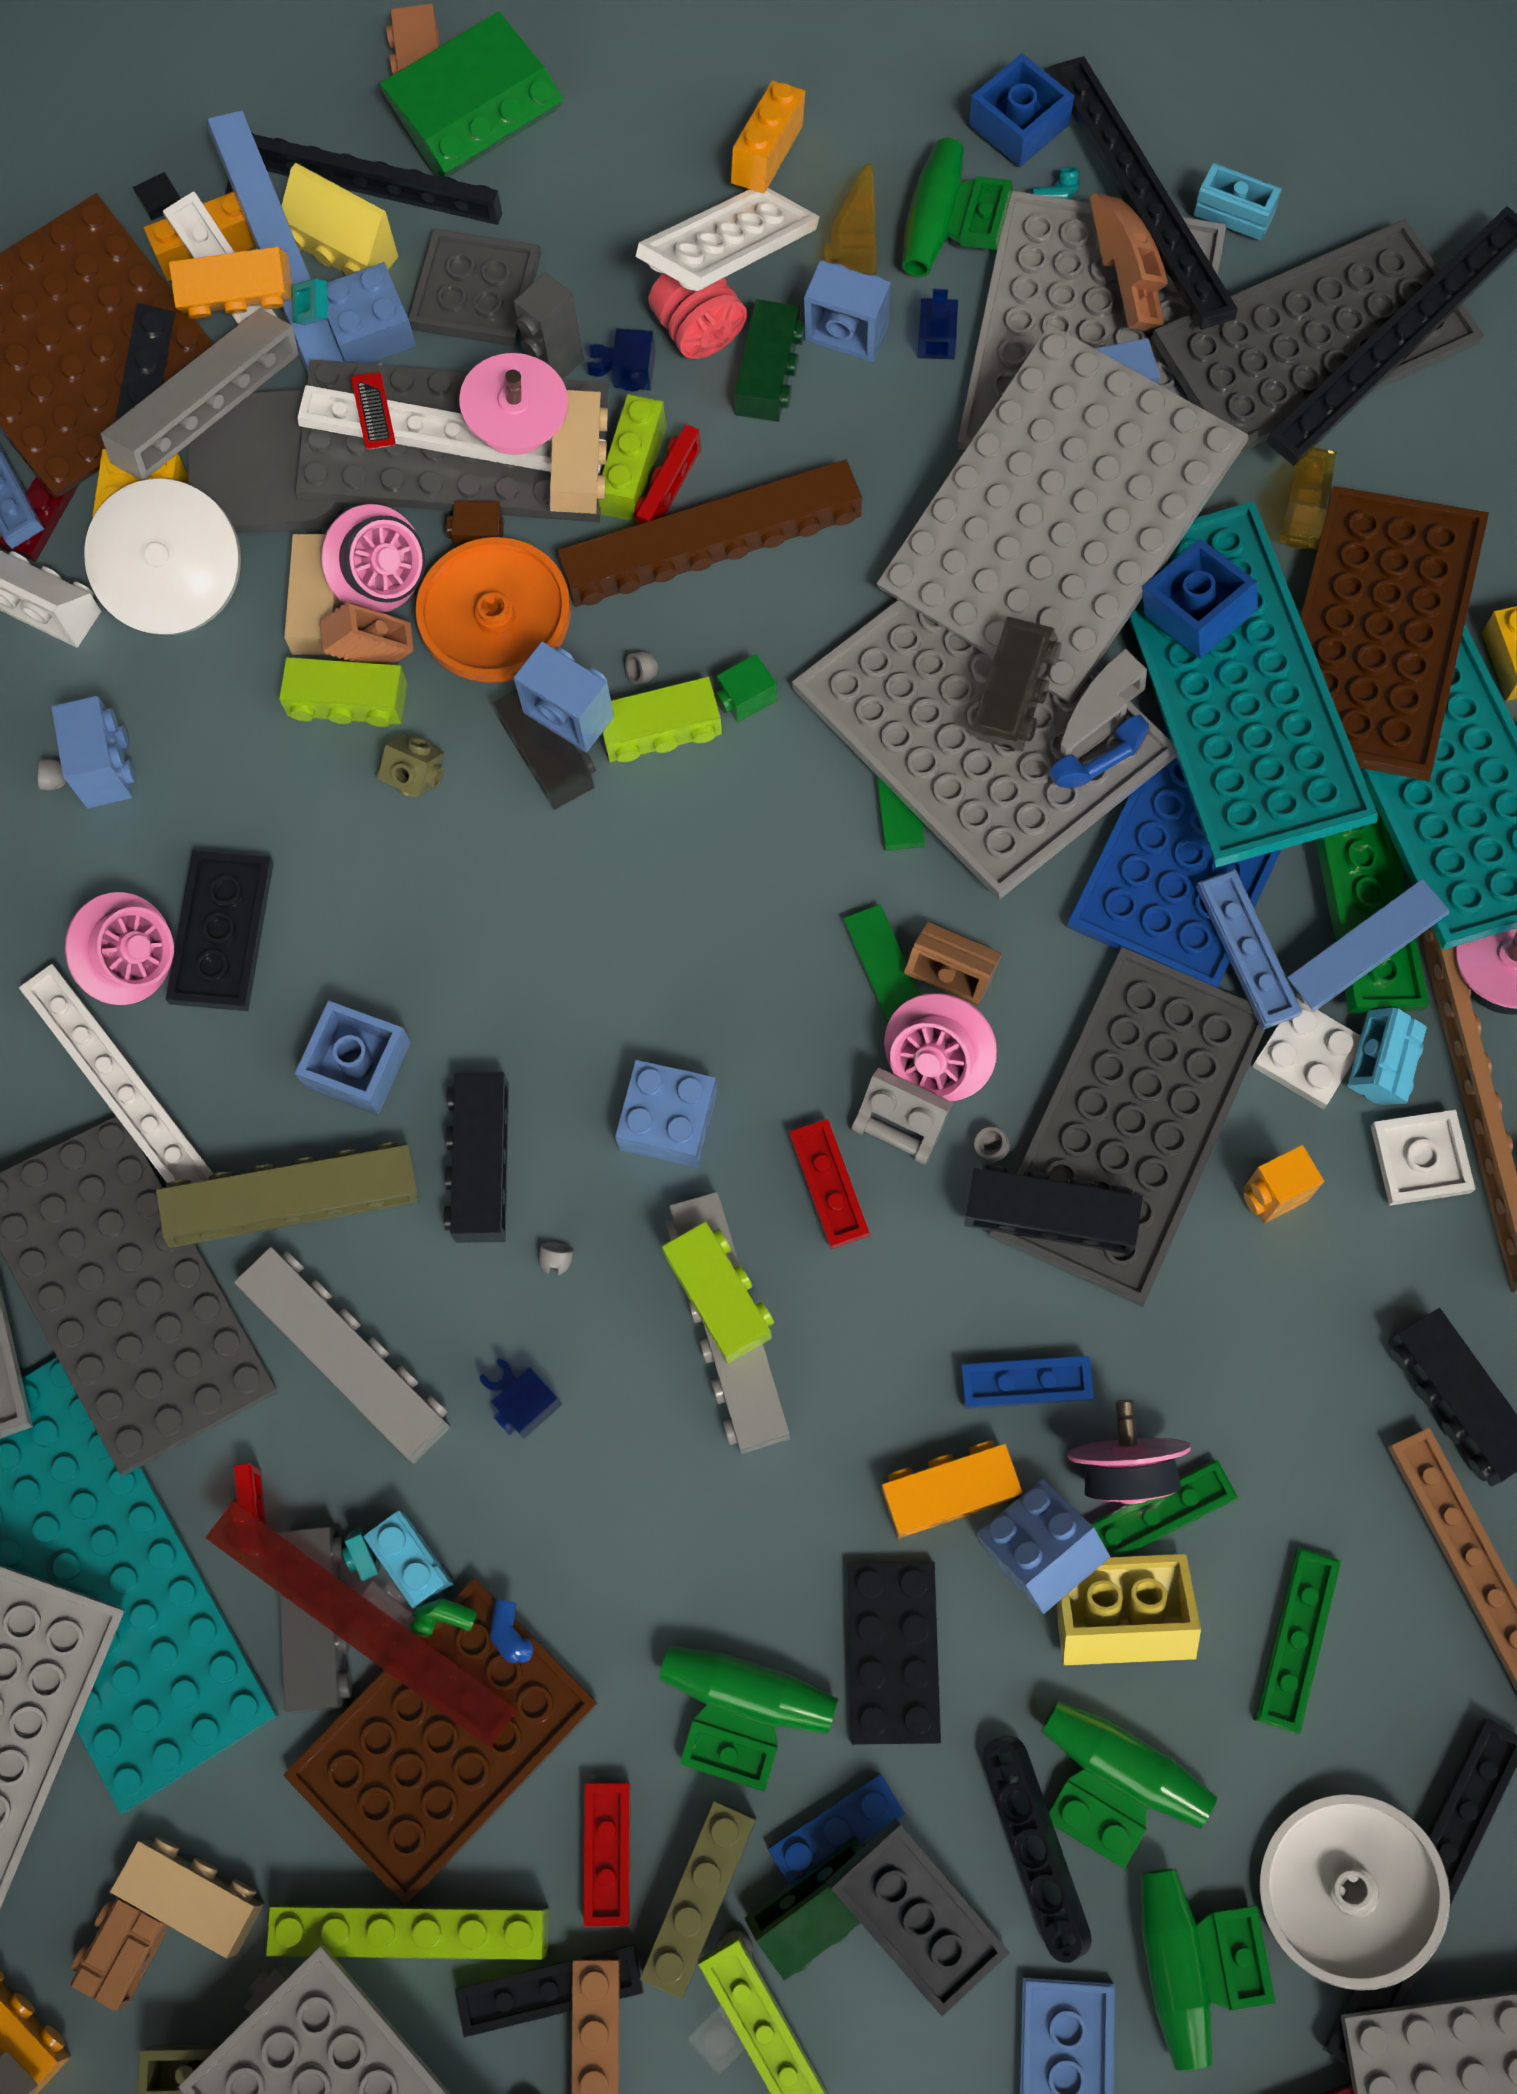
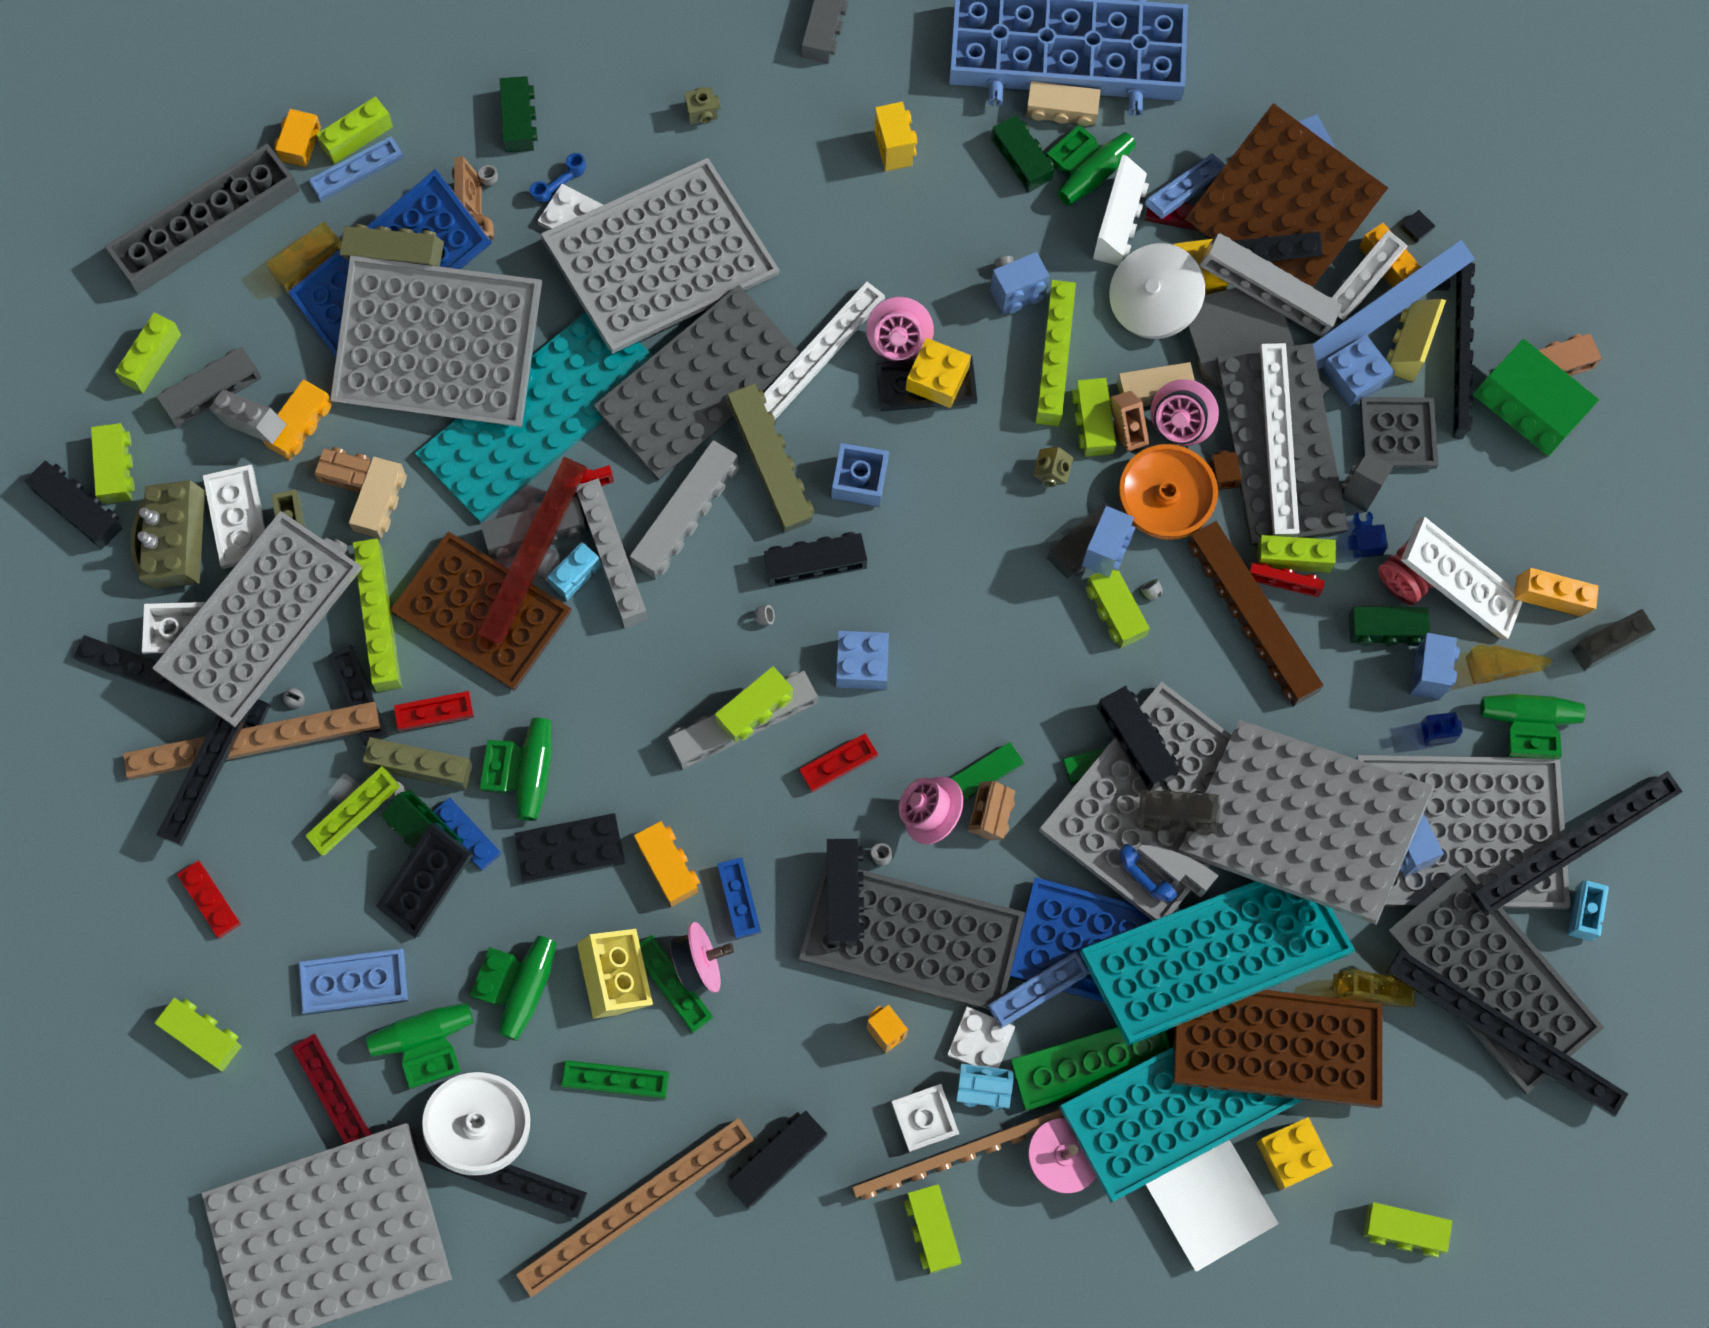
camera: 70 degrees right, 0 degrees up
light orange brick [169,247,292,319] -> none
teal plate [292,278,329,325] -> none
teal plate [341,1526,381,1581] -> none
sticker [351,372,396,449] -> none
green arm [410,1599,477,1637] -> none
bright pink piece [459,353,568,455] -> none
clear blue brick [479,1358,562,1439] -> none
blue arm [490,1600,533,1664] -> none
tan brick [550,390,608,514] -> none
green brick [715,654,778,723] -> none
light grey plate [851,1067,953,1166] -> none
blue brick [969,53,1074,167] -> none
medium blue brick [976,1479,1110,1614] -> none
black beam [982,1735,1092,1963] -> none
teal arm [1032,167,1081,199] -> none
nougat slope [1090,193,1168,333] -> none
blue brick [1142,539,1258,659] -> none
medium blue tile [1287,879,1449,1012] -> none
none -> light grey brick [575,478,648,629]
none -> yellow brick [906,337,971,408]
none -> lime brick [1035,280,1076,426]
none -> black brick [1096,686,1180,792]
none -> clear smoke brick [1571,609,1656,672]

